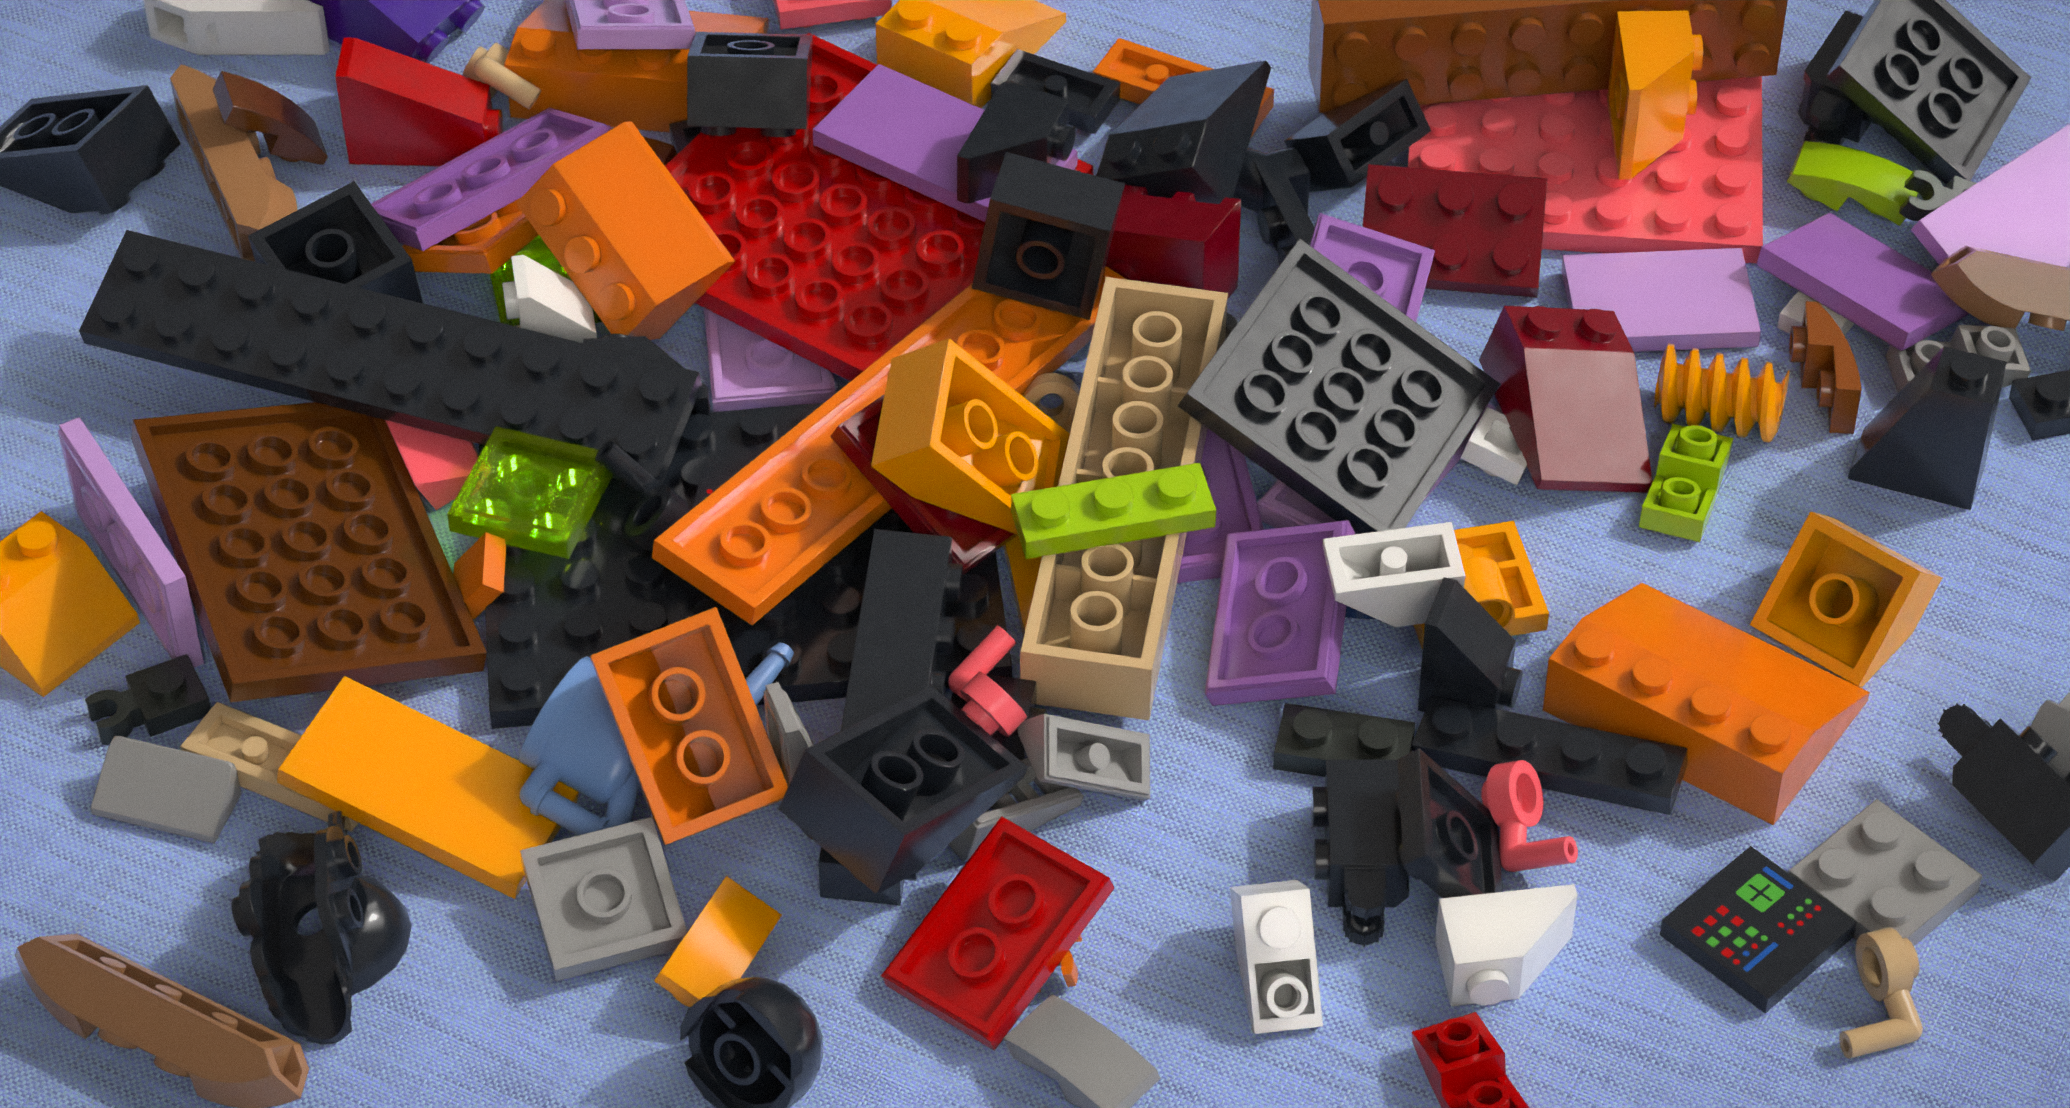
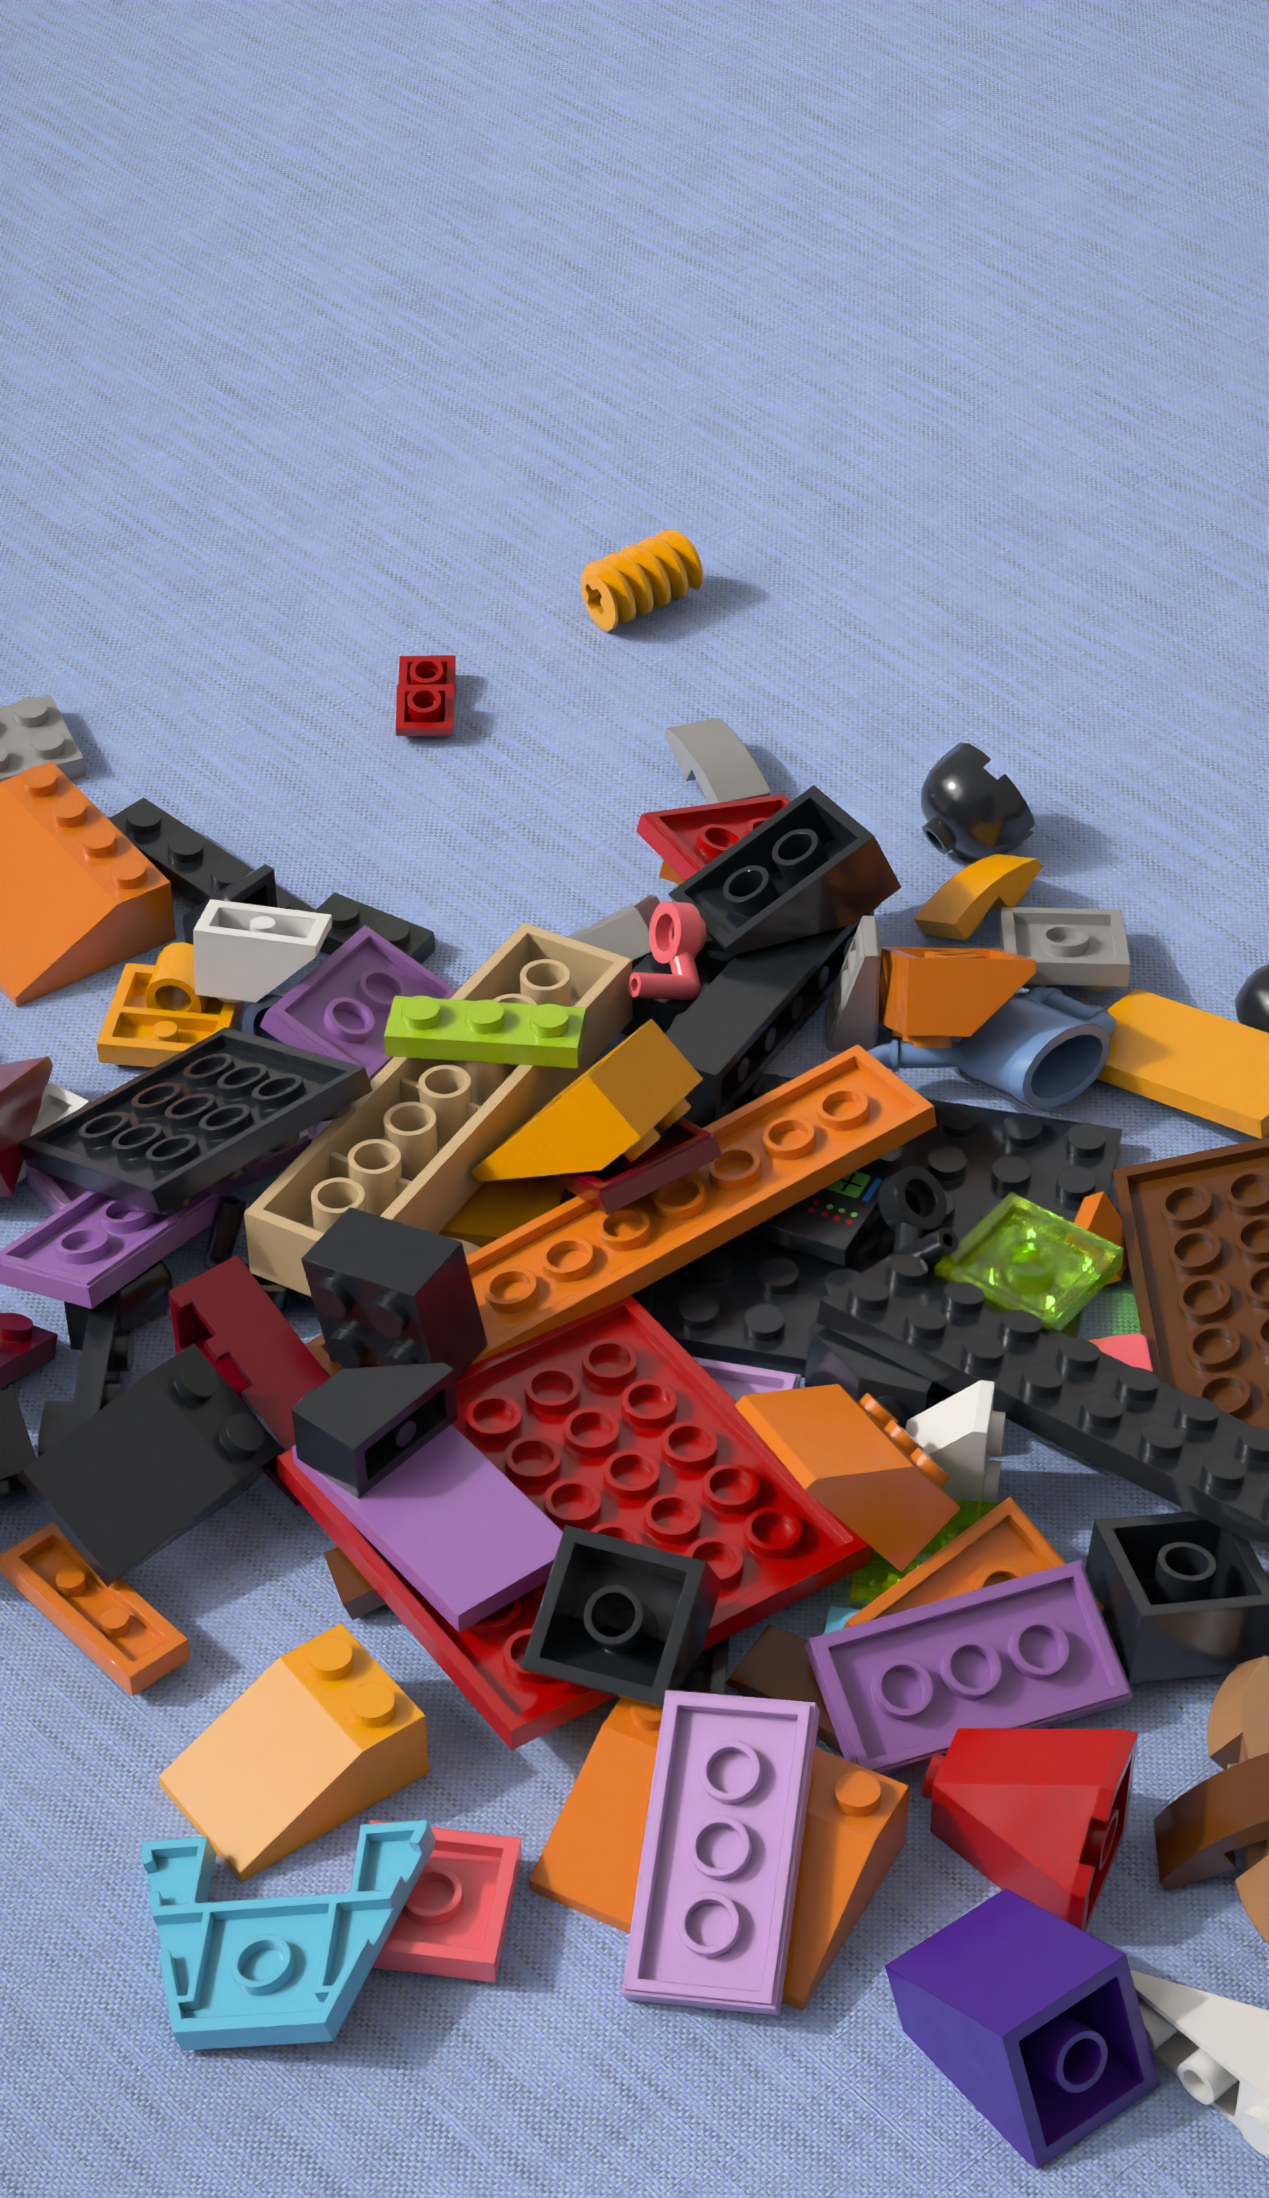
camera: 160 degrees left, 5 degrees down
tan plate [463,42,541,110] -> none
black plate [991,49,1120,135] -> none
white slope [1230,880,1323,1034] -> none
black hinge [1311,760,1409,947] -> none
black plate [1396,748,1503,898] -> none
white slope [1435,884,1577,1006] -> none
coral plate [1481,760,1578,872] -> none
black tile [1660,846,1856,1013] -> none
tan plate [1839,927,1923,1059] -> none

